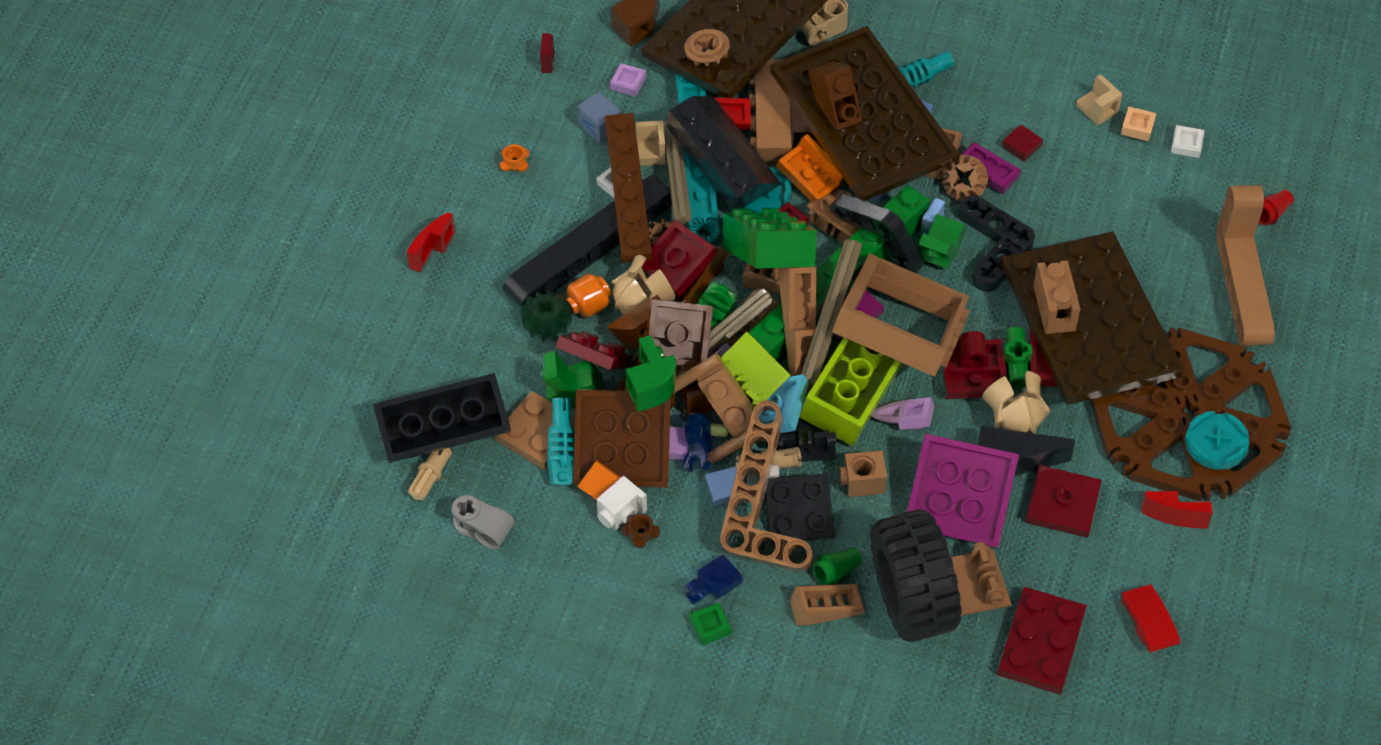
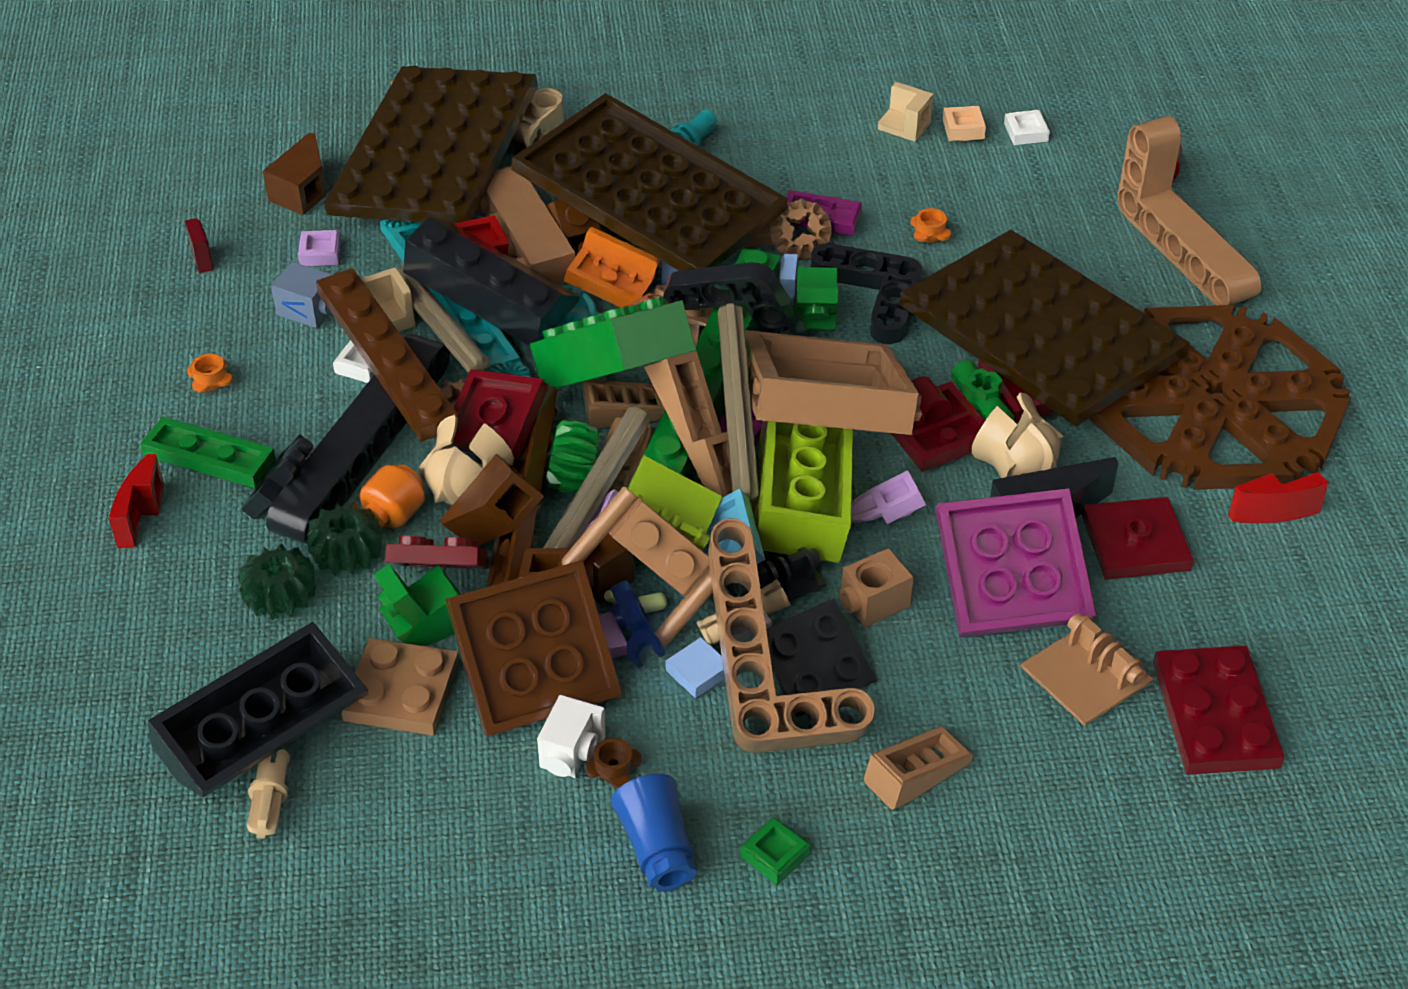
camera: 25 degrees left, 10 degrees down
light grey piece [452,495,515,550] -> none
teal hinge [547,398,575,486] -> none
orange tile [577,460,621,500] -> none
green brick [626,335,676,412] -> none
reddish brown plate [643,299,713,372] -> none
medium nougat gear [684,29,730,67] -> none
clear blue plate [685,554,743,605] -> none
reddish brown slope [808,61,862,130] -> none
green cone [812,547,862,585] -> none
black tyre [870,509,962,642] -> none
dark red tile [1002,124,1043,162] -> none
medium nougat brick [1033,260,1080,334] -> none
red slope [1121,584,1180,653] -> none
teal tile [1185,411,1249,470] -> none
none -> green plate [140,416,276,488]
none -> clear green gear [238,543,317,621]
none -> black hinge [241,434,313,520]
none -> blue plant [610,774,697,892]
none -> orange plate [910,208,951,243]

